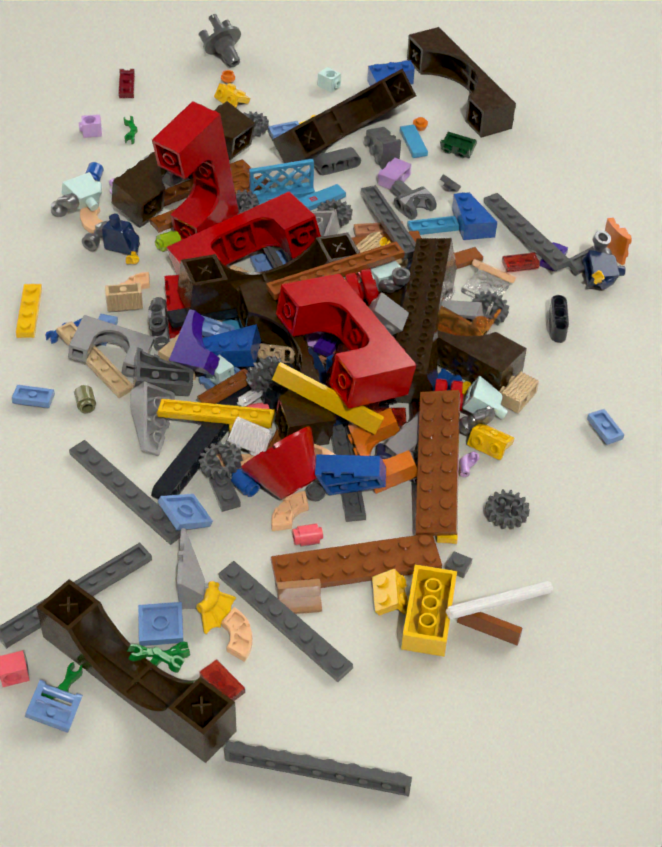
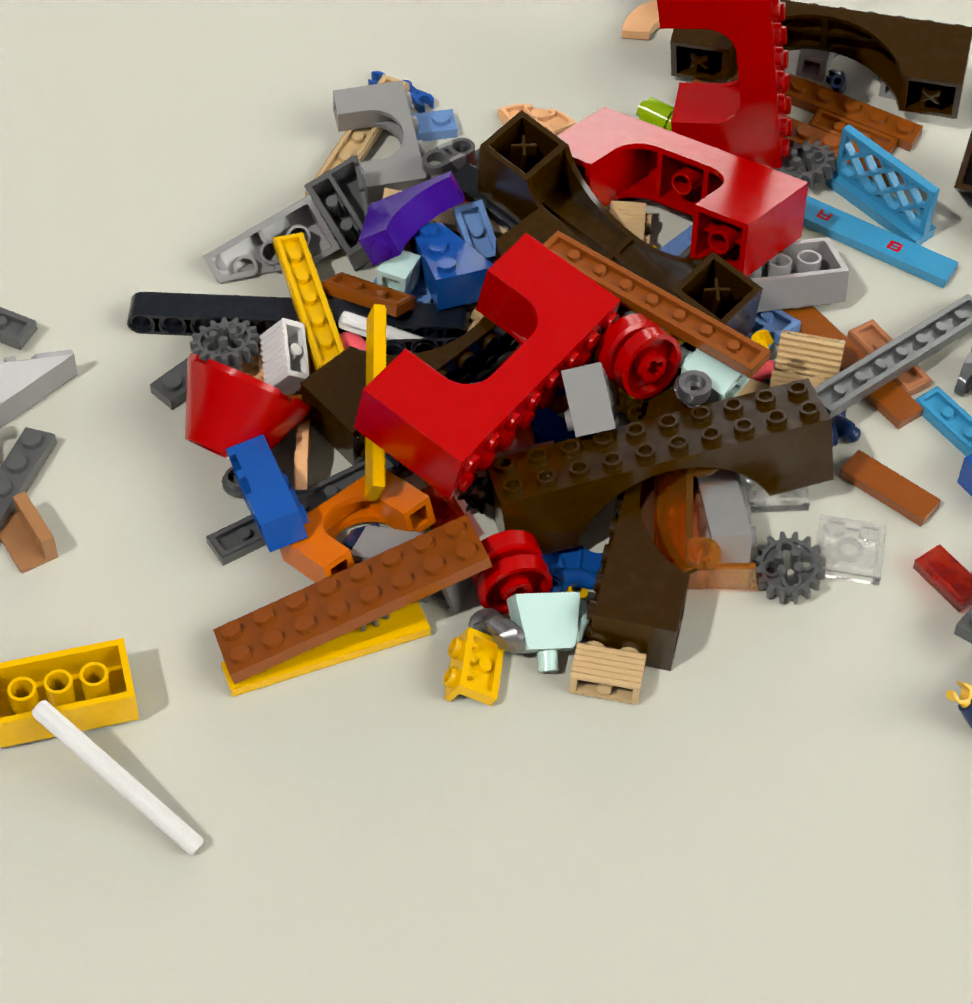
camera: 65 degrees right, 5 degrees up
medium blue plate [12,385,55,408] -> none
yellow plate [16,284,42,338] -> none
dark grey plate [69,440,181,545] -> none
olive brick [74,385,96,413] -> none
dark blue torso [81,213,140,264] -> none
tan brick [105,283,143,312] -> none
medium blue plate [158,494,213,530] -> none
dark grey gear [246,355,284,392] -> none
dark orange plate [271,535,442,588] -> none
light nougat tile [272,491,309,531] -> none
coral brick [292,523,323,547] -> none
dark grey gear [317,199,353,226] -> none
yellow bracket [372,569,409,616] -> none
dark grey plate [445,551,473,578] -> none
dark orange tile [457,612,523,646] -> none
lavender arm [460,452,479,477] -> none
light nougat tile [472,259,516,283] -> none
dark grey gear [485,489,530,529] -> none
black beam [549,295,569,343] -> none
medium blue plate [587,409,625,445] -> none

